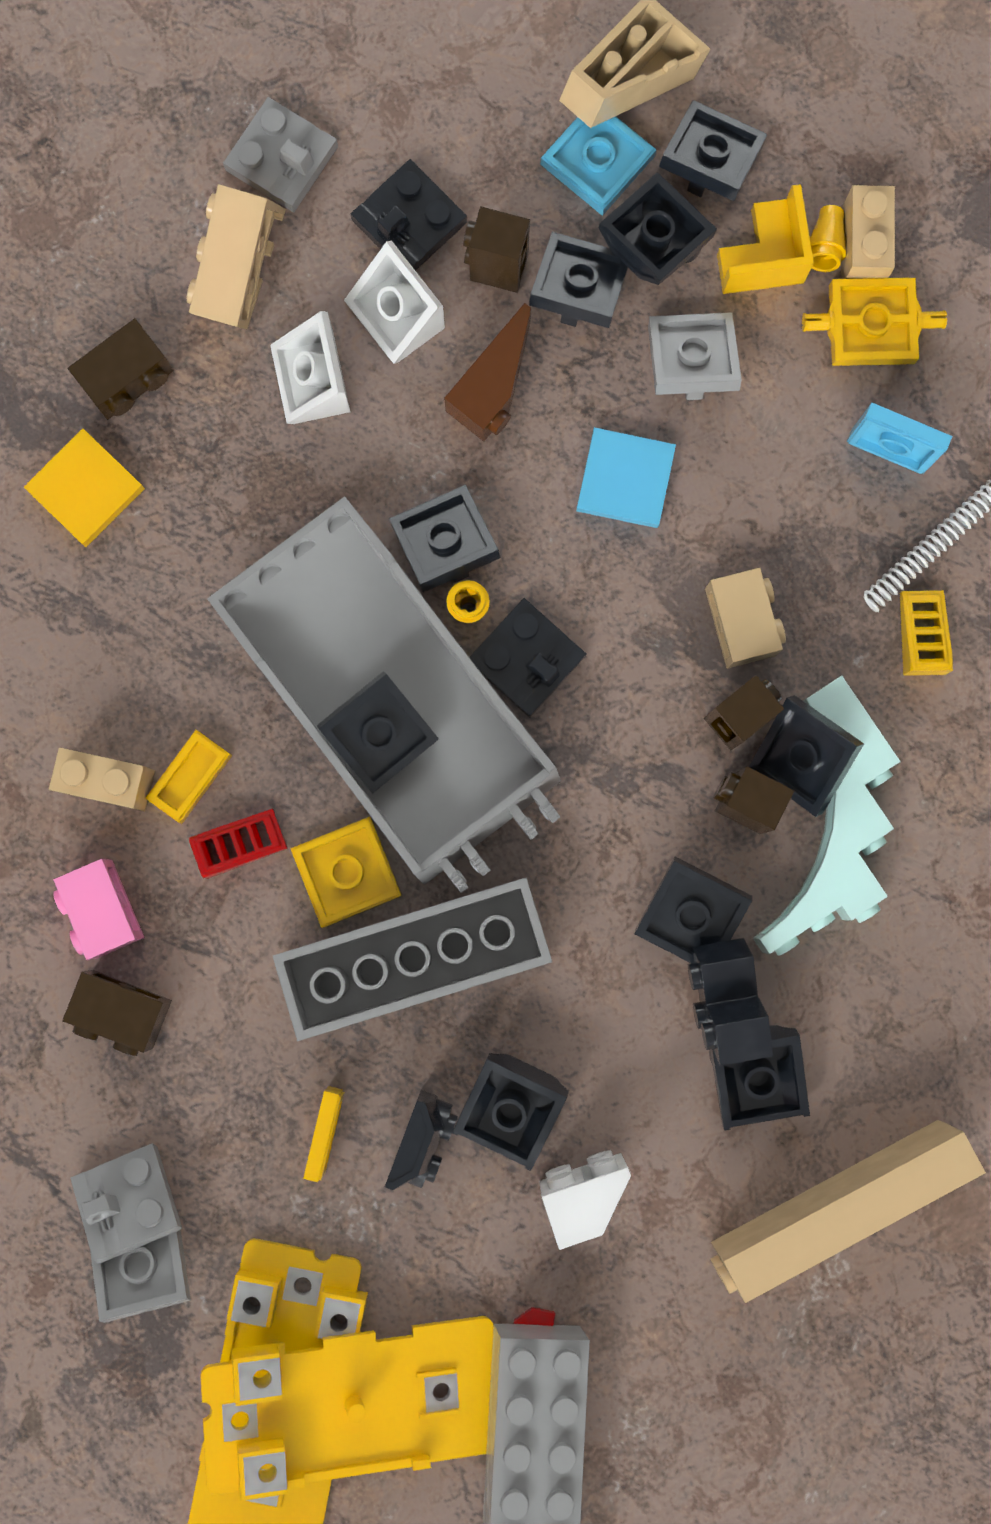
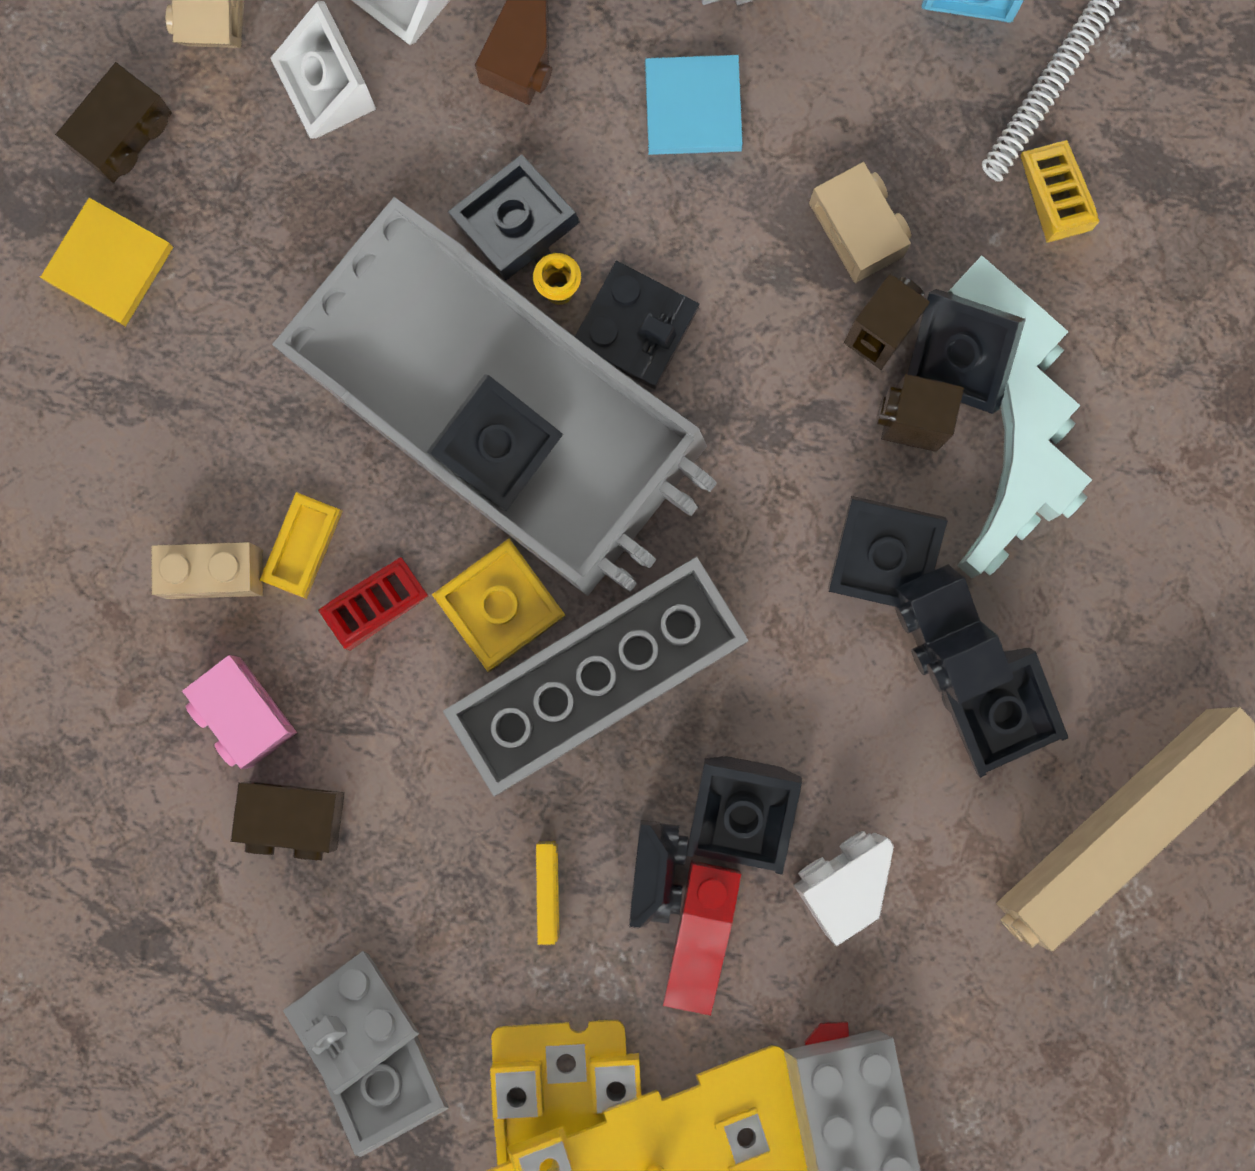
camera: 10 degrees left, 0 degrees up
none -> slope [663,860,742,1016]

